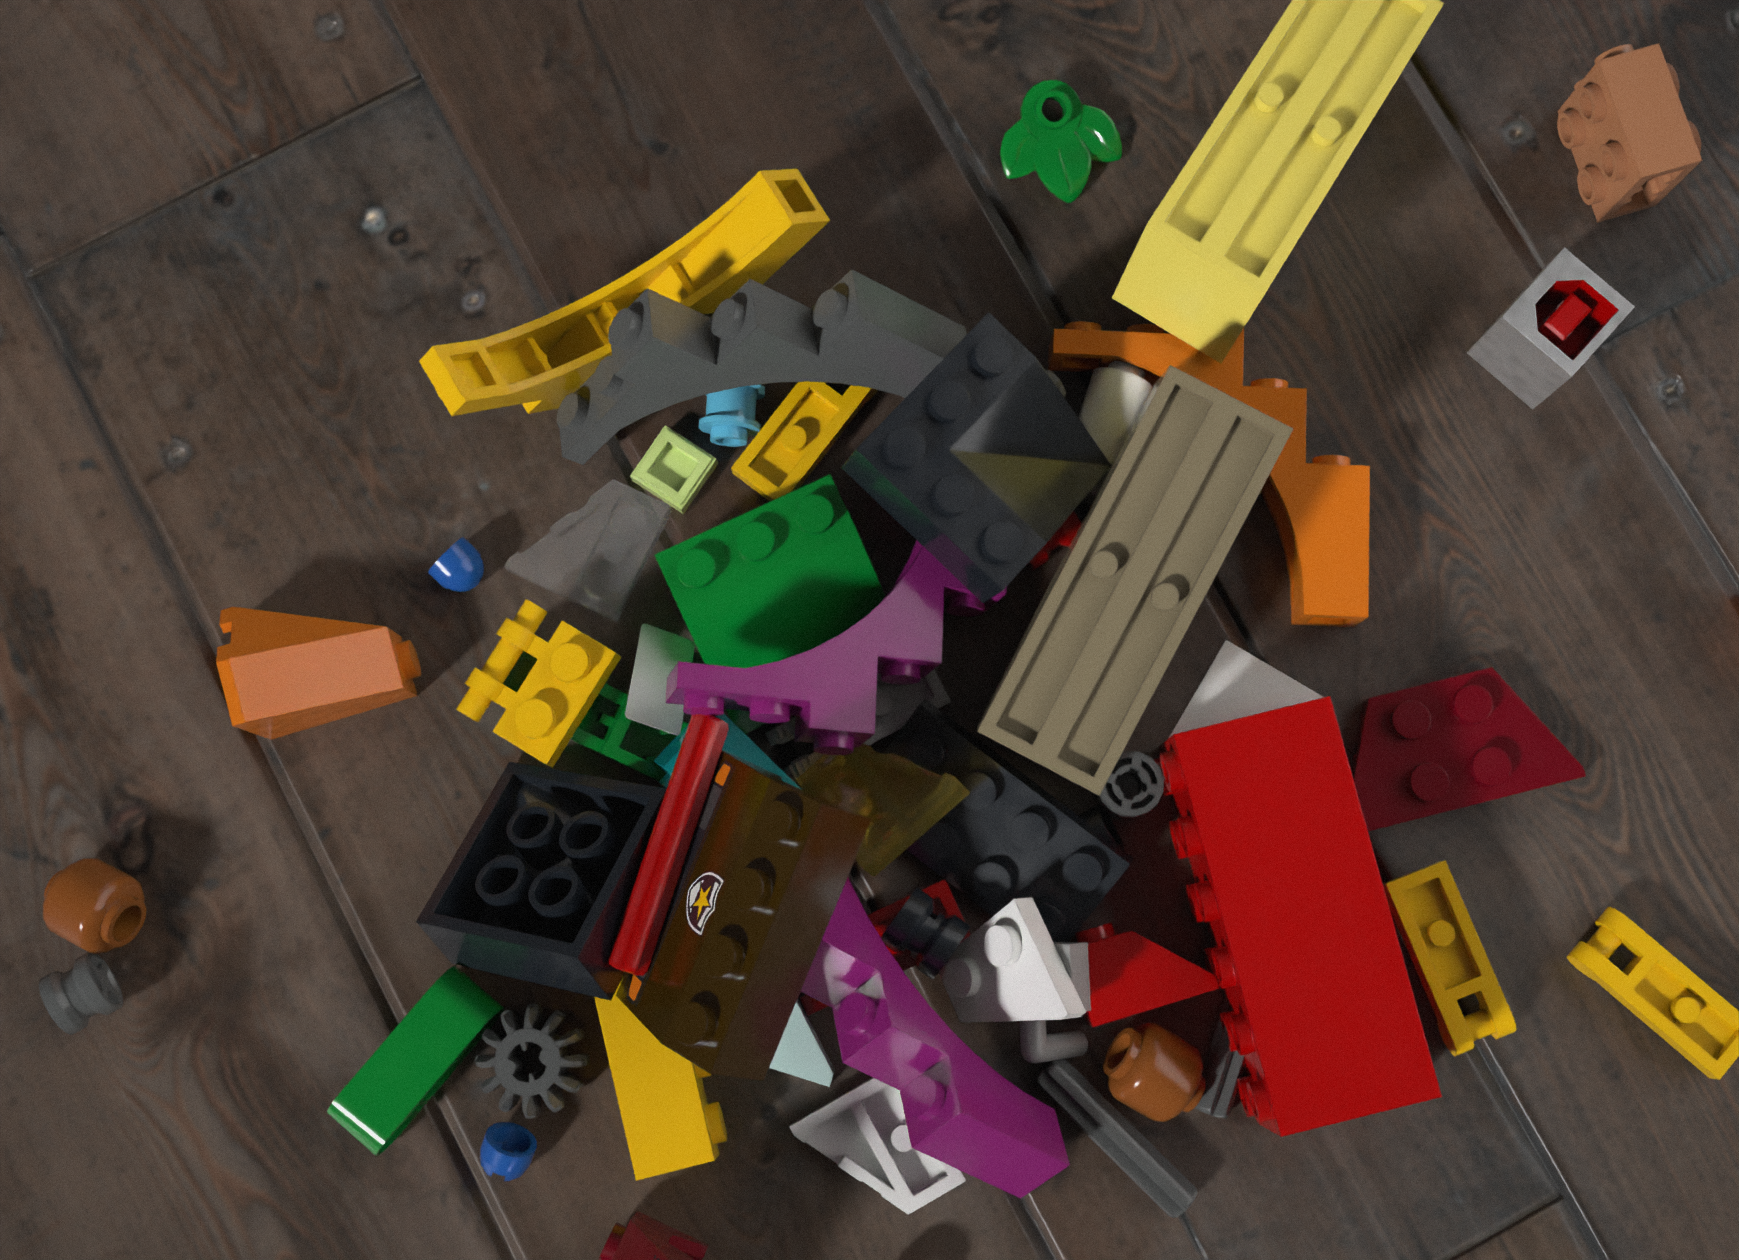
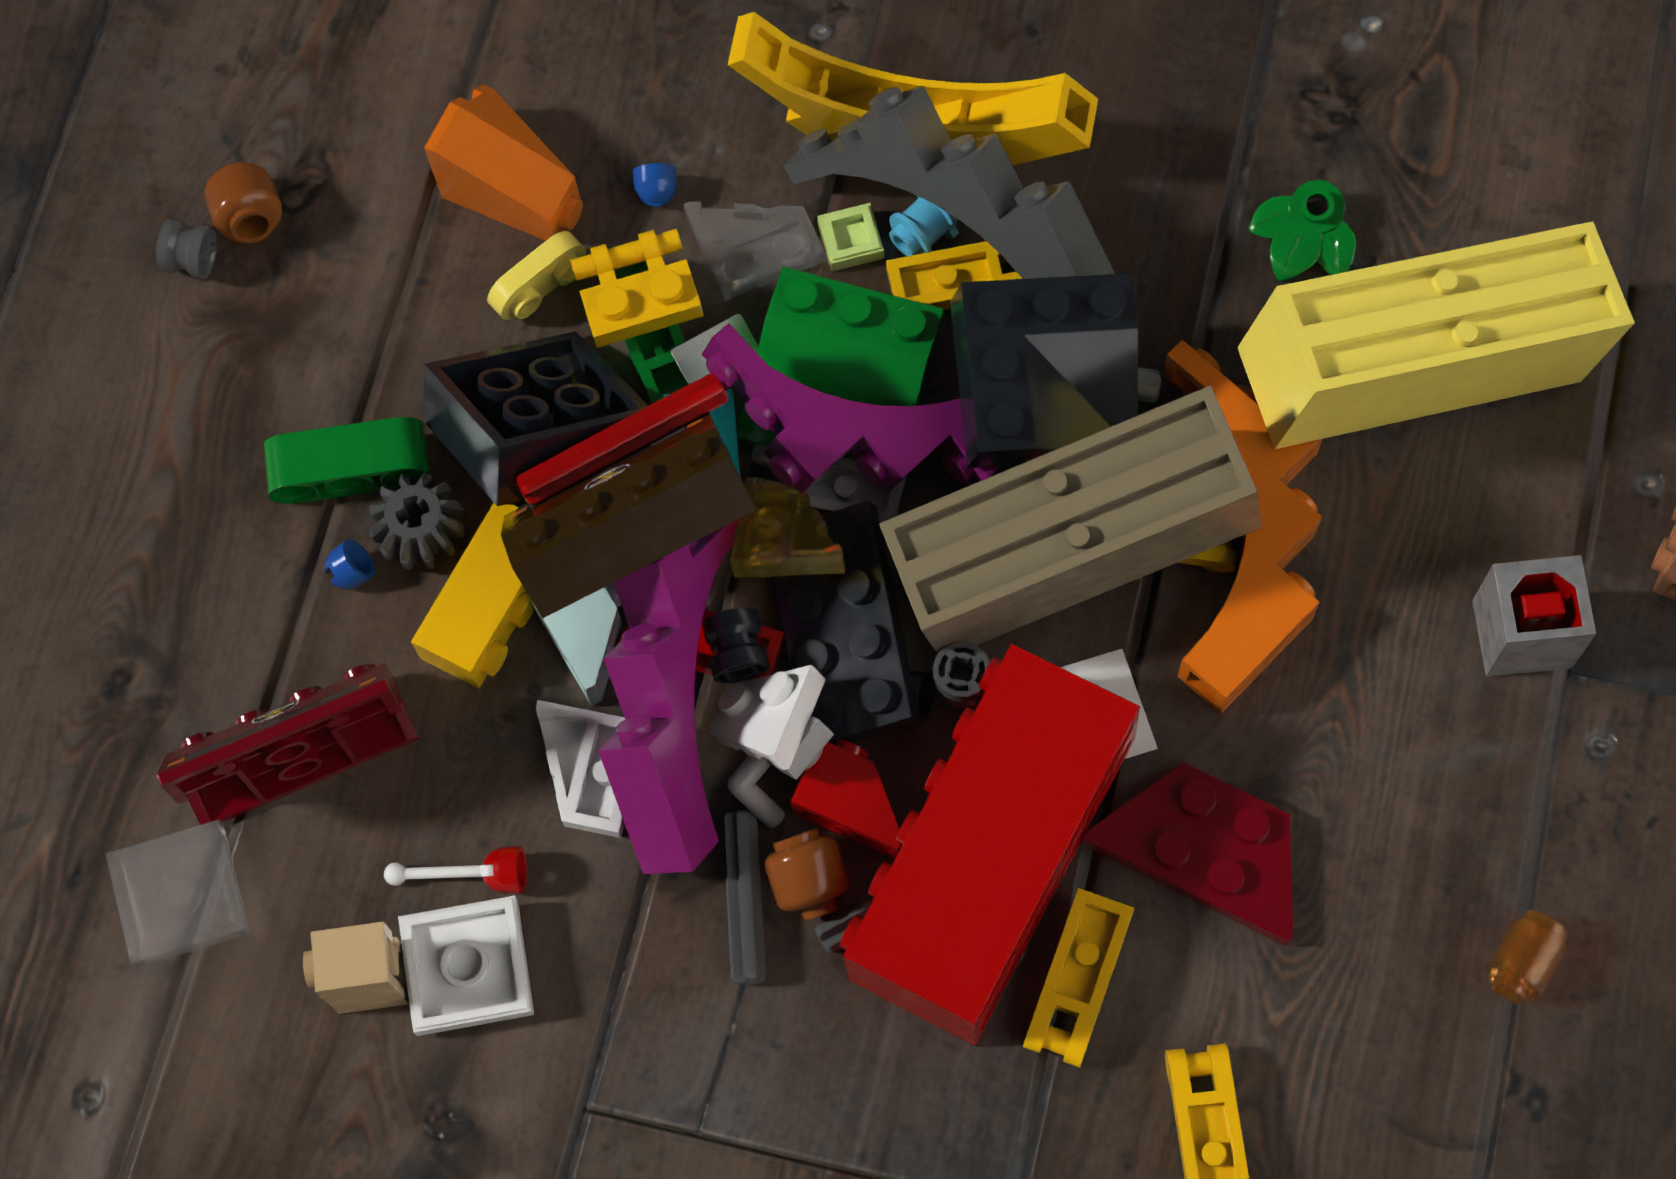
camera: 45 degrees right, 10 degrees down
none -> light yellow plate [487,231,586,320]

